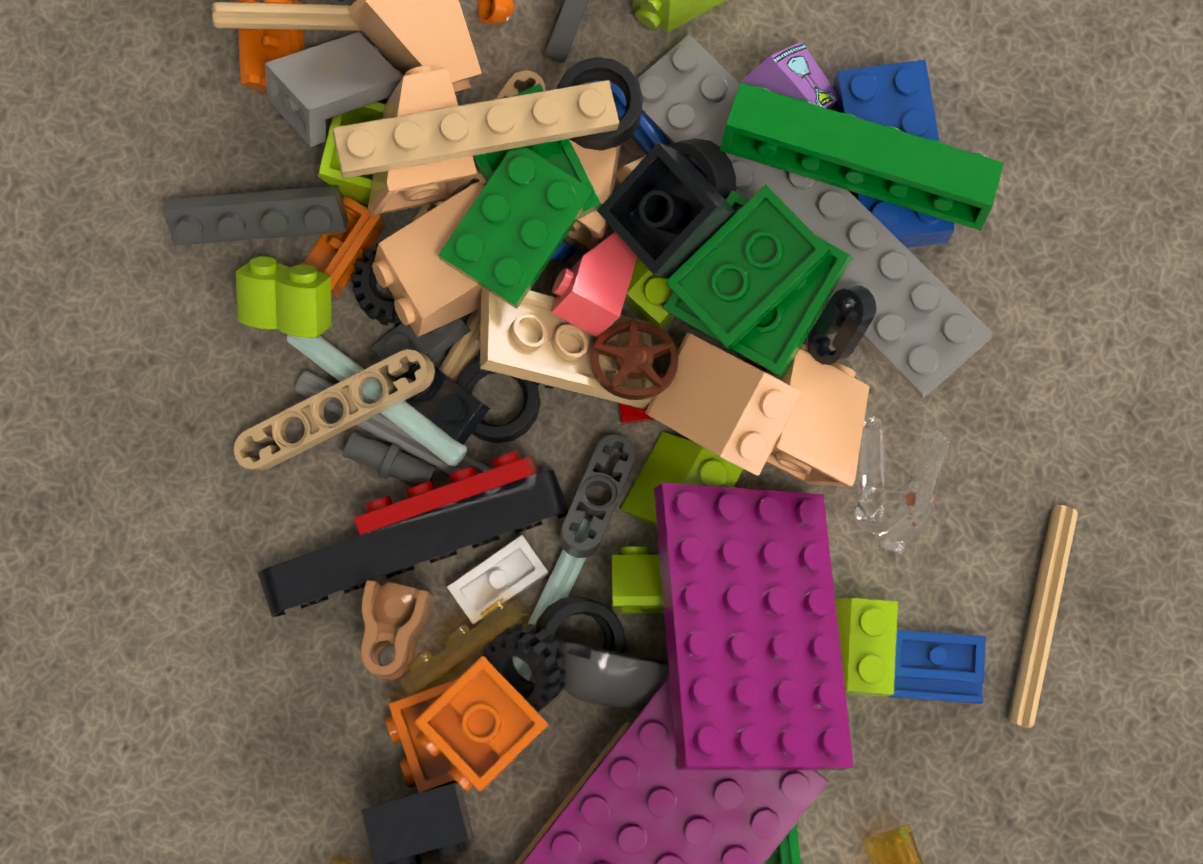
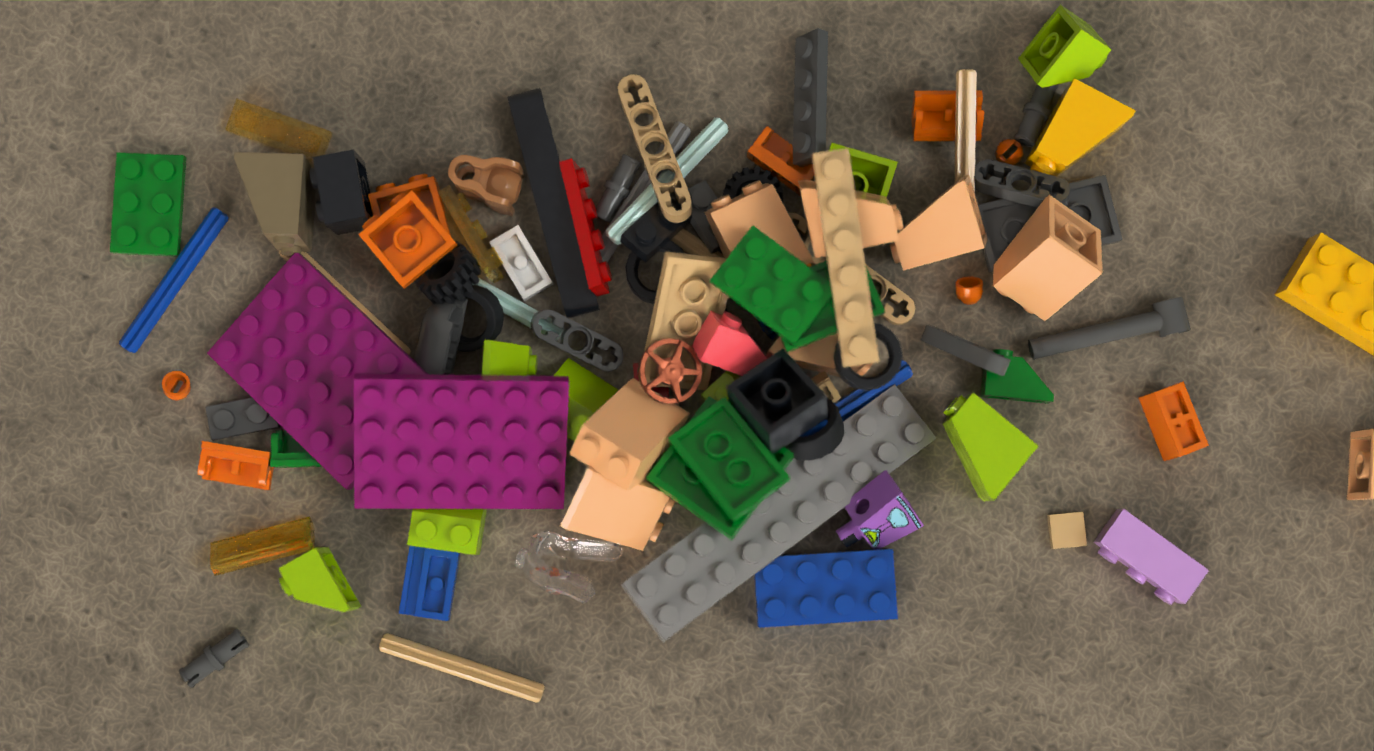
camera: 95 degrees right, 5 degrees up
lime brick [235,256,332,338] -> none
light grey panel [265,32,403,147] -> none
green brick [720,82,1004,231] -> none
black beam [808,285,876,365] -> none
none -> lime slope [278,547,361,612]

